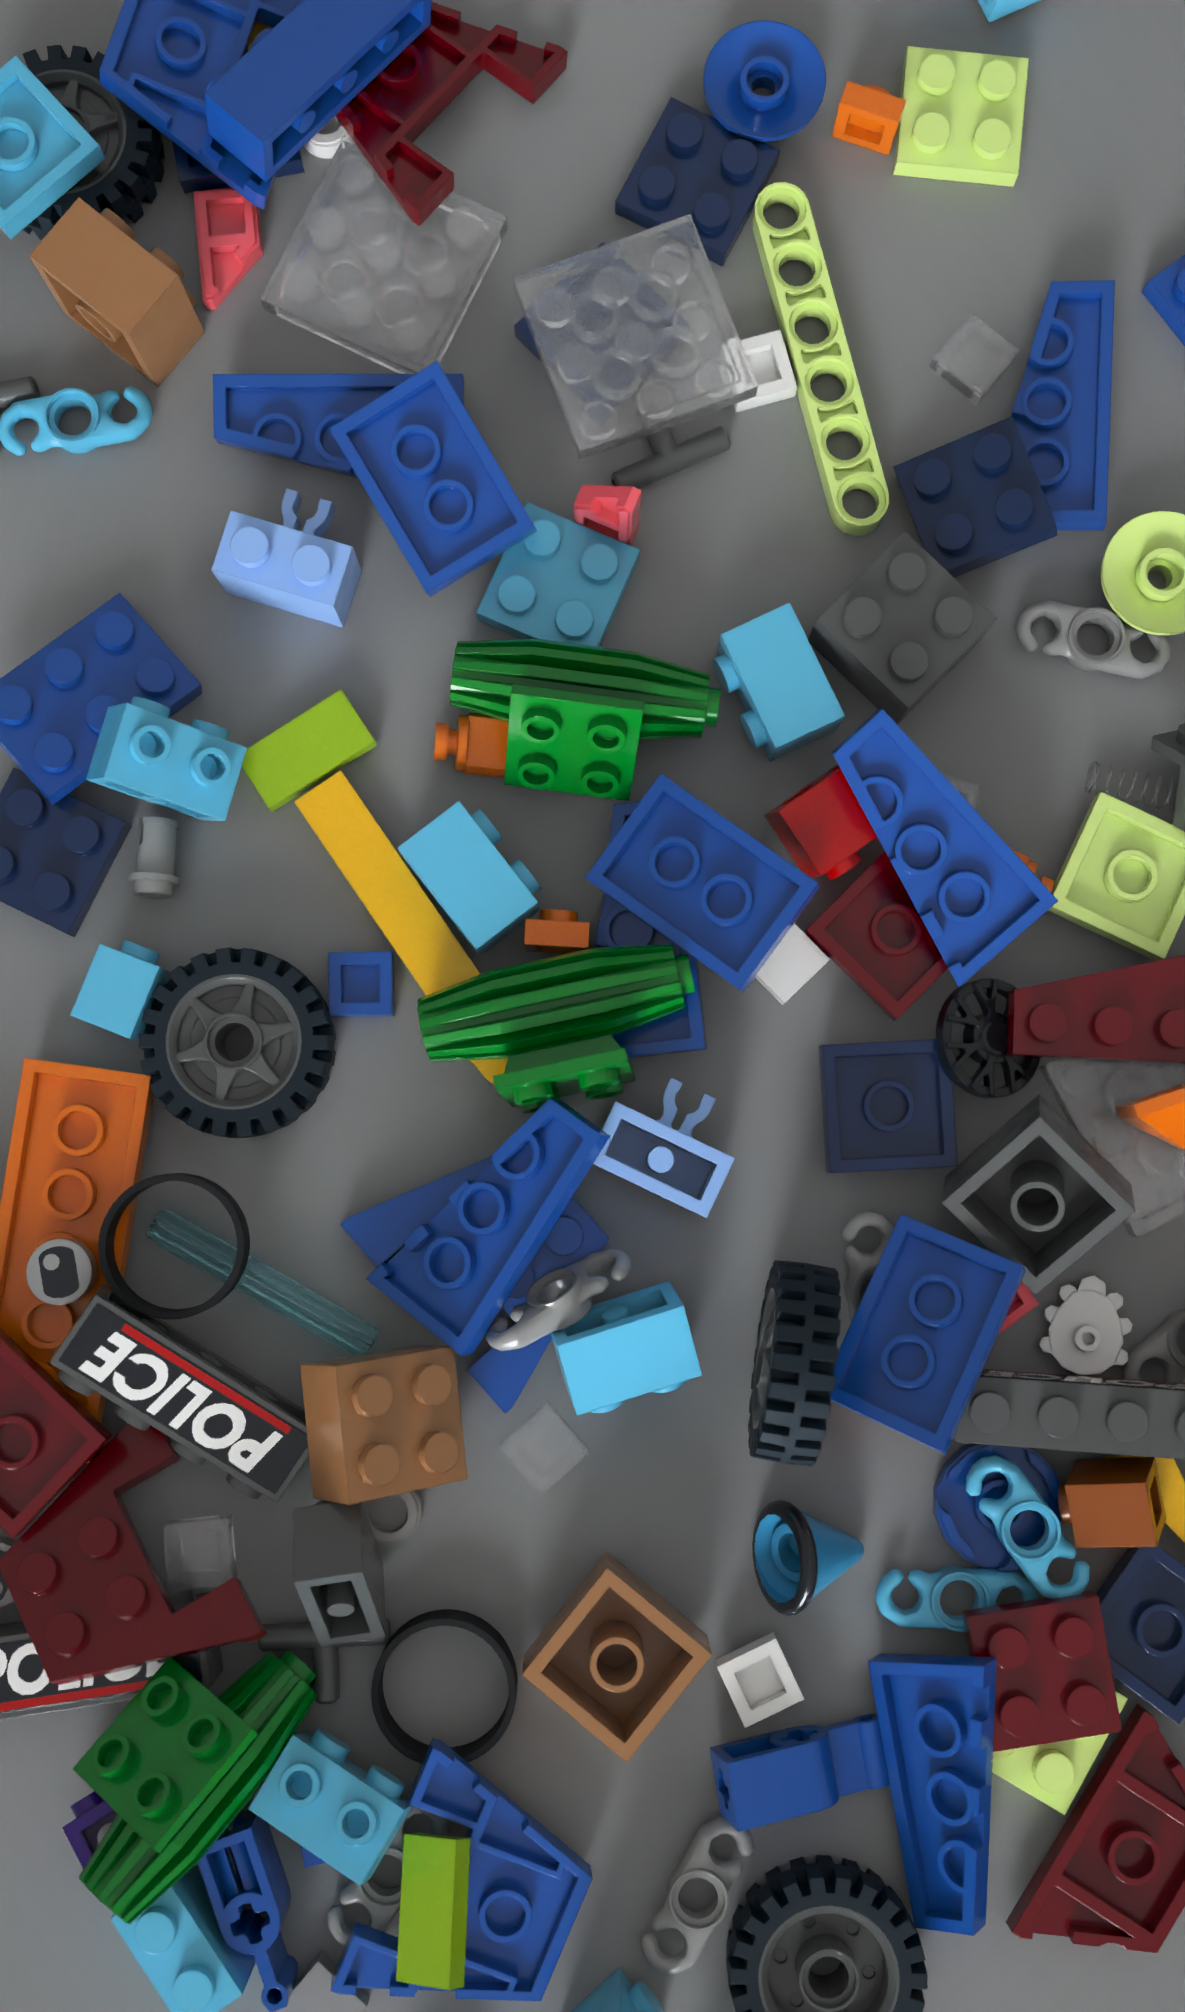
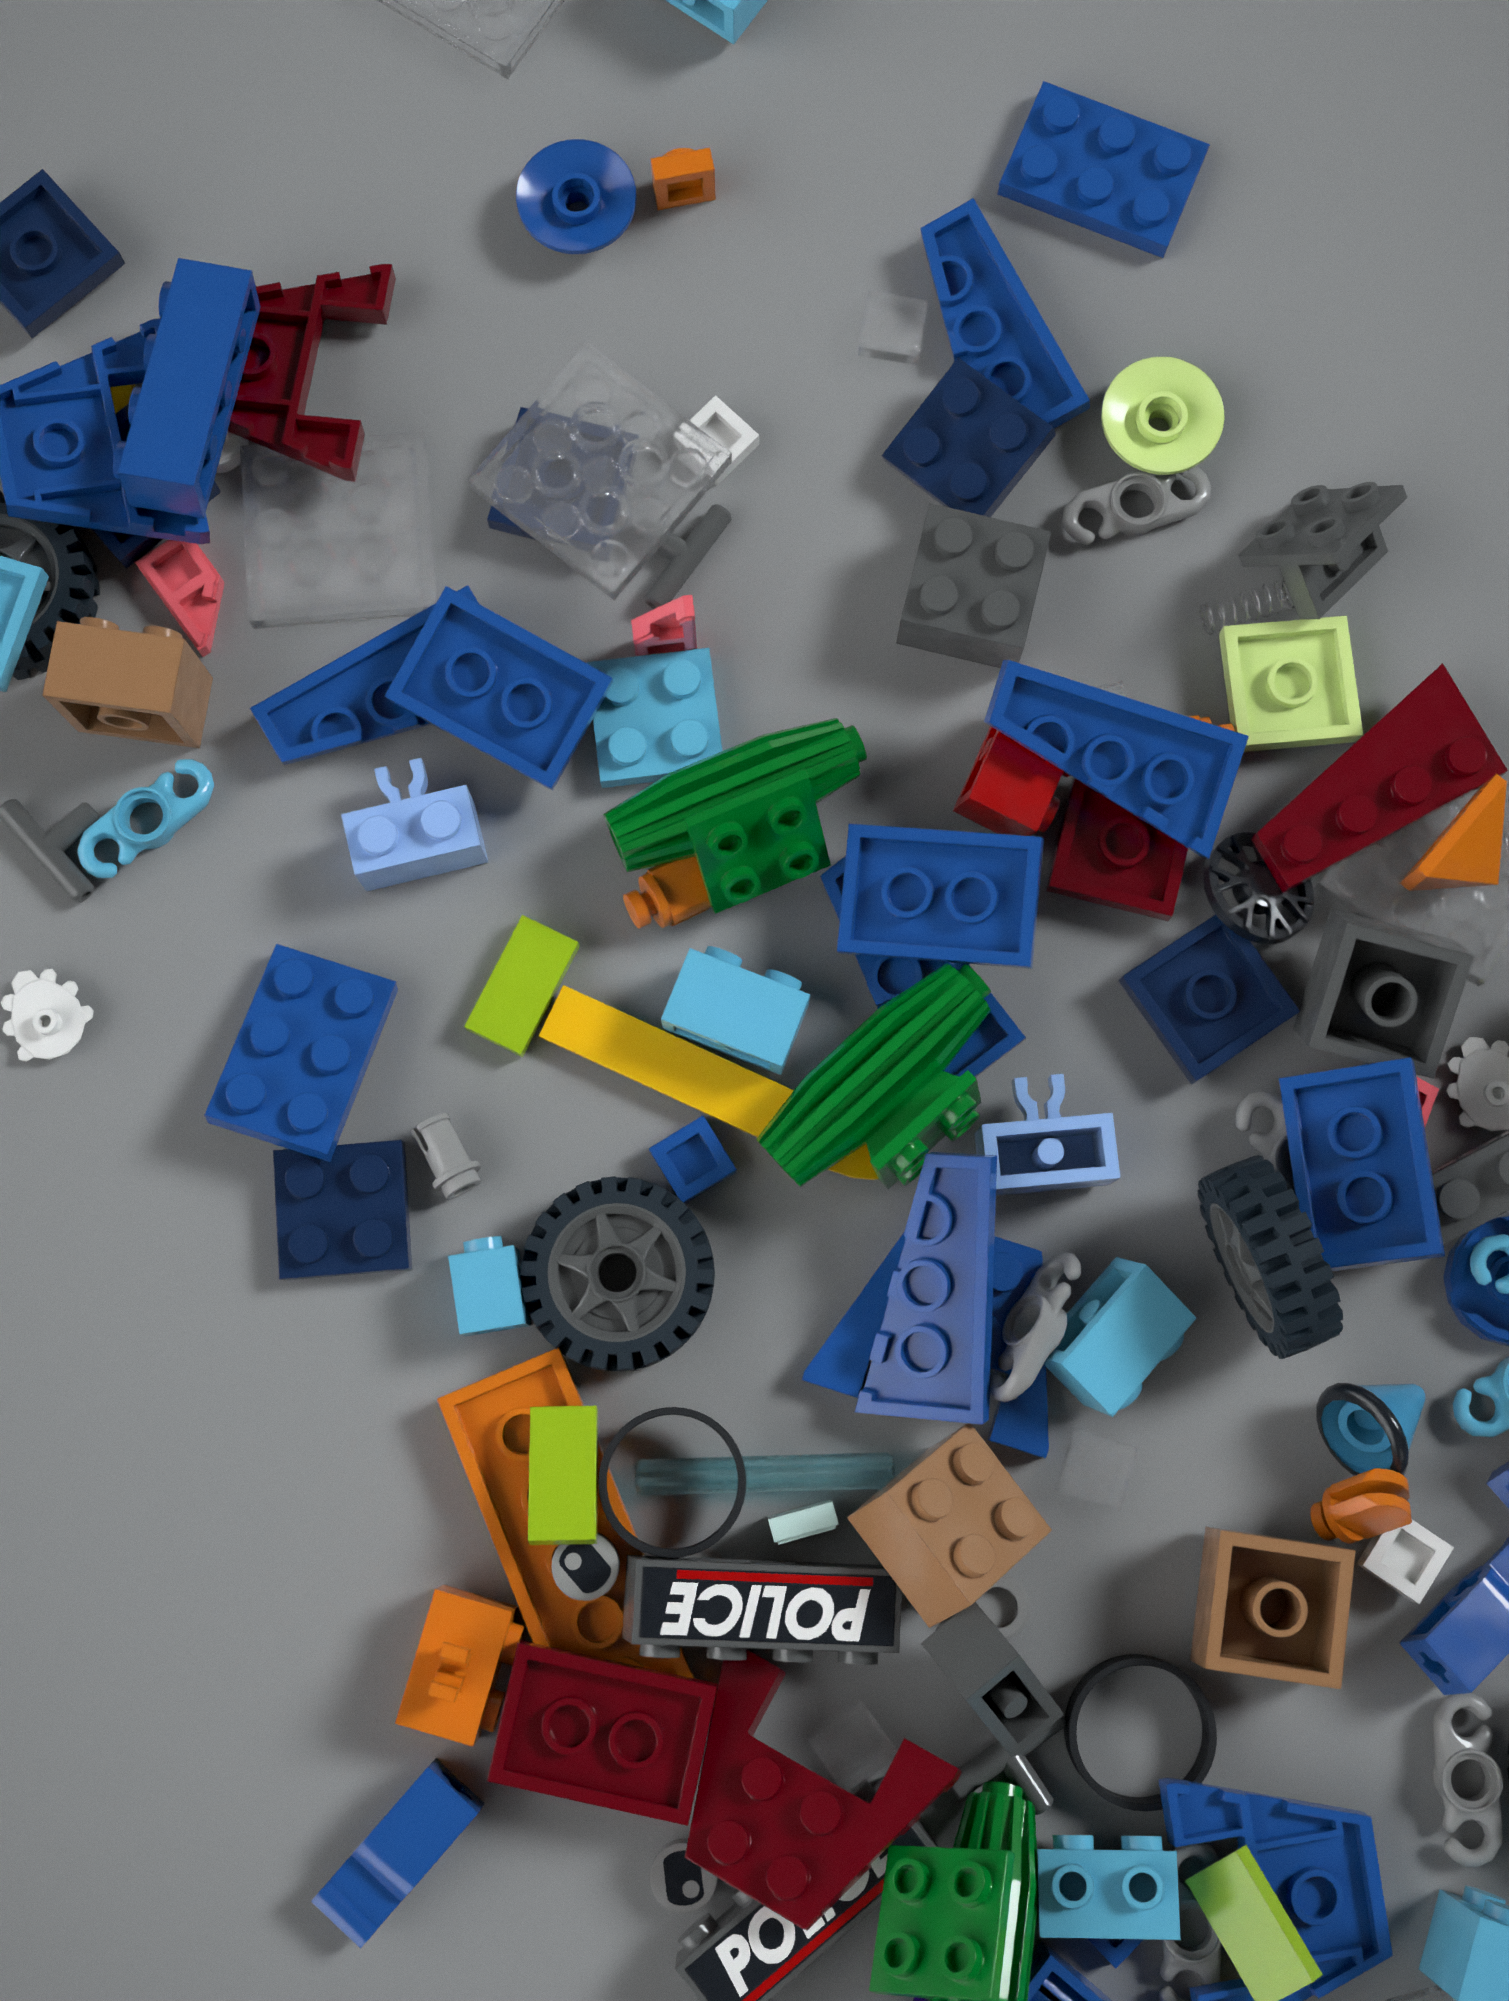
camera: 30 degrees left, 5 degrees down
medium azure brick [86,697,247,821] -> none
orange plate [524,909,590,954] -> none
dark blue plate [615,97,780,267] -> none
medium azure brick [713,603,845,761] -> none
yellowish green beam [752,182,889,536] -> none
white tile [755,923,830,1005] -> none
yellowish green plate [893,46,1029,187] -> none
none -> lime tile [528,1405,598,1545]
none -> light aqua tile [767,1499,839,1545]
none -> orange arm [1310,1468,1412,1544]

